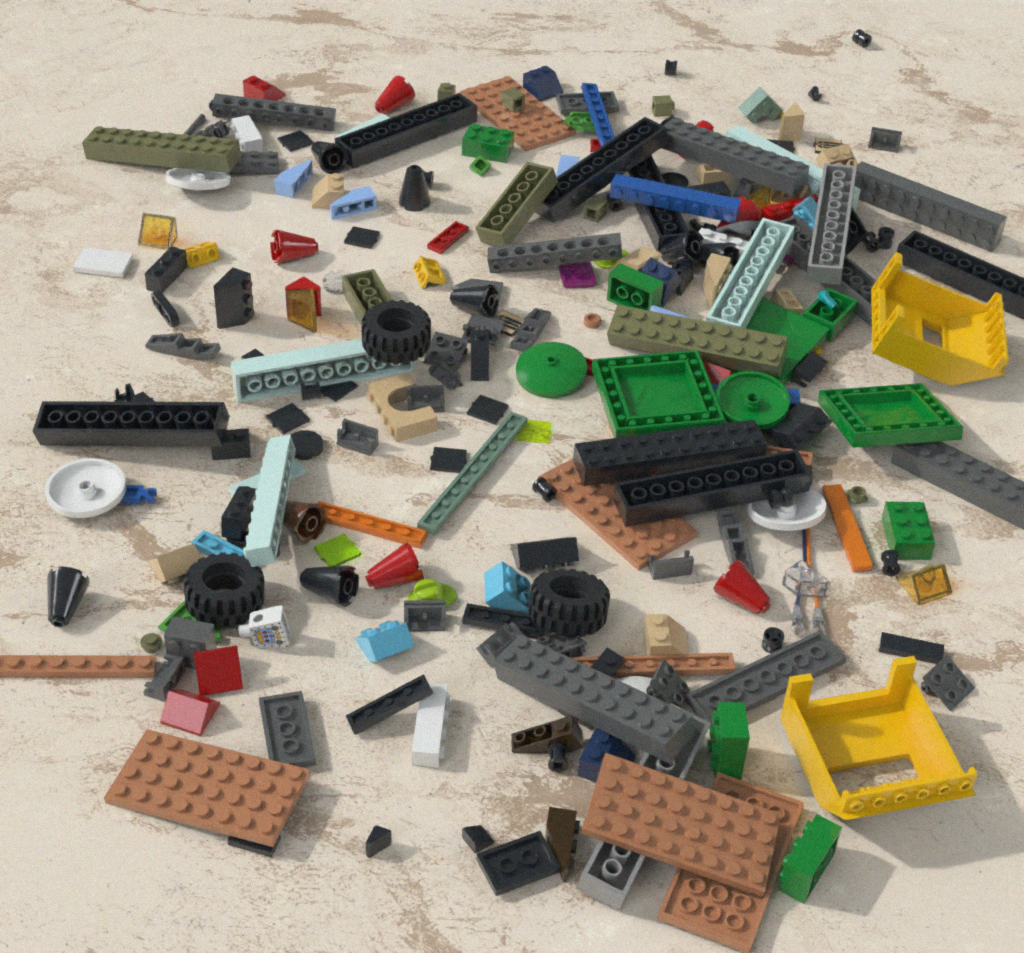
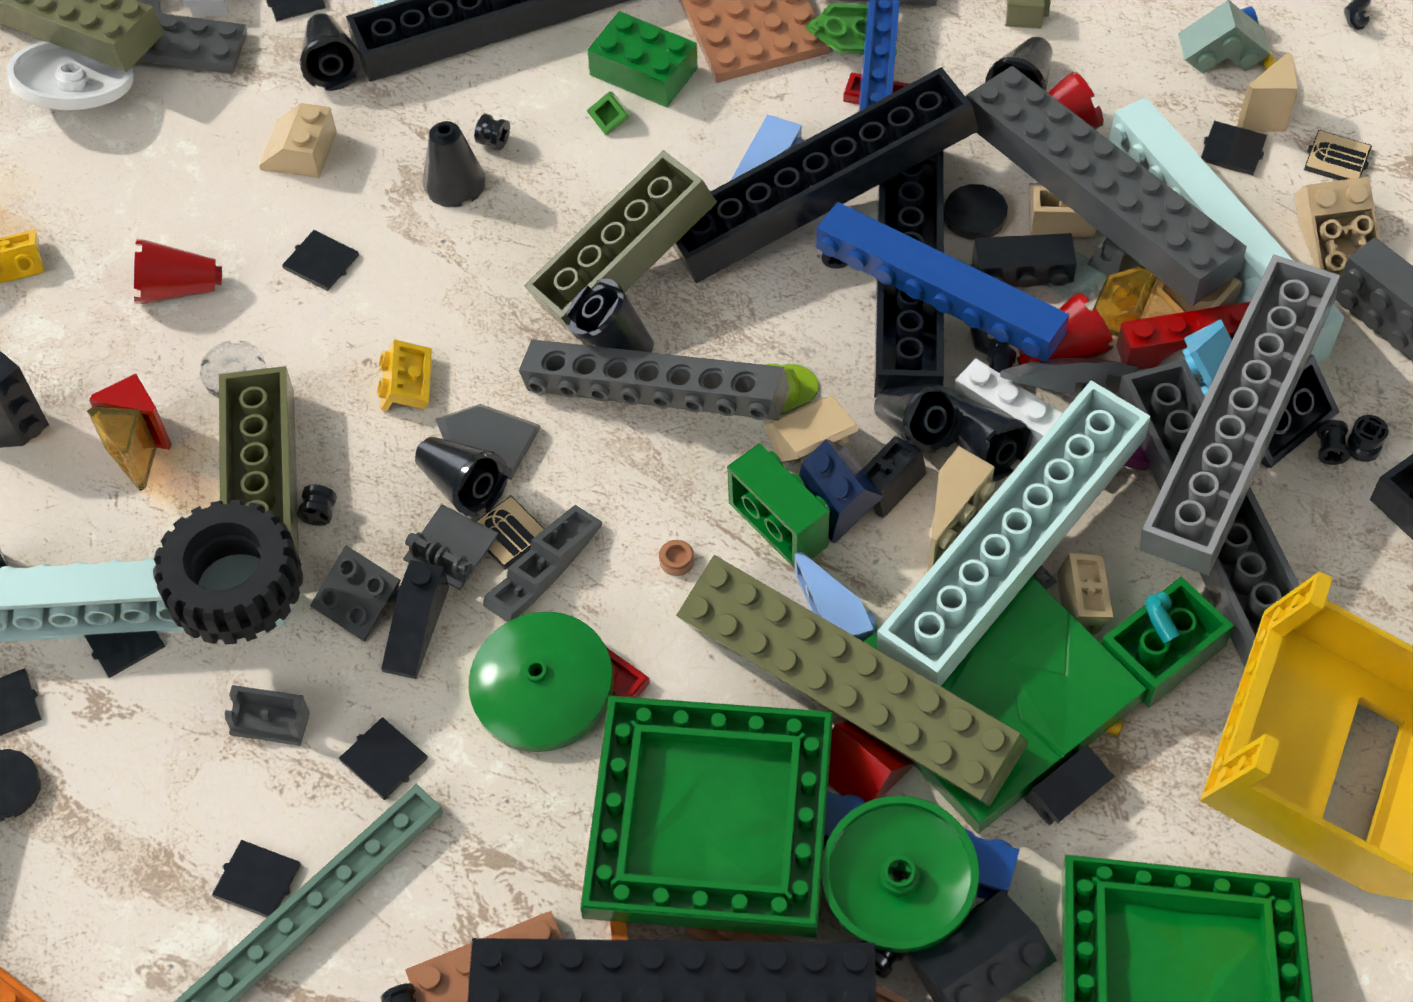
camera: 20 degrees right, 15 degrees up
light blue slope [274,160,313,198] -> none
black bush [301,382,321,400] -> none
light blue slope [330,186,377,220] -> none
dark grey hinge [336,419,379,456] -> none
tan arch [366,373,438,442] -> none
red tile [427,221,469,254] -> none
dark grey hinge [429,358,463,390] -> none
clear neon green piece [517,420,552,444] -> none
magenta tile [558,262,596,288] -> none
olive brick [584,195,608,223] -> none
none -> black cone [567,278,654,352]

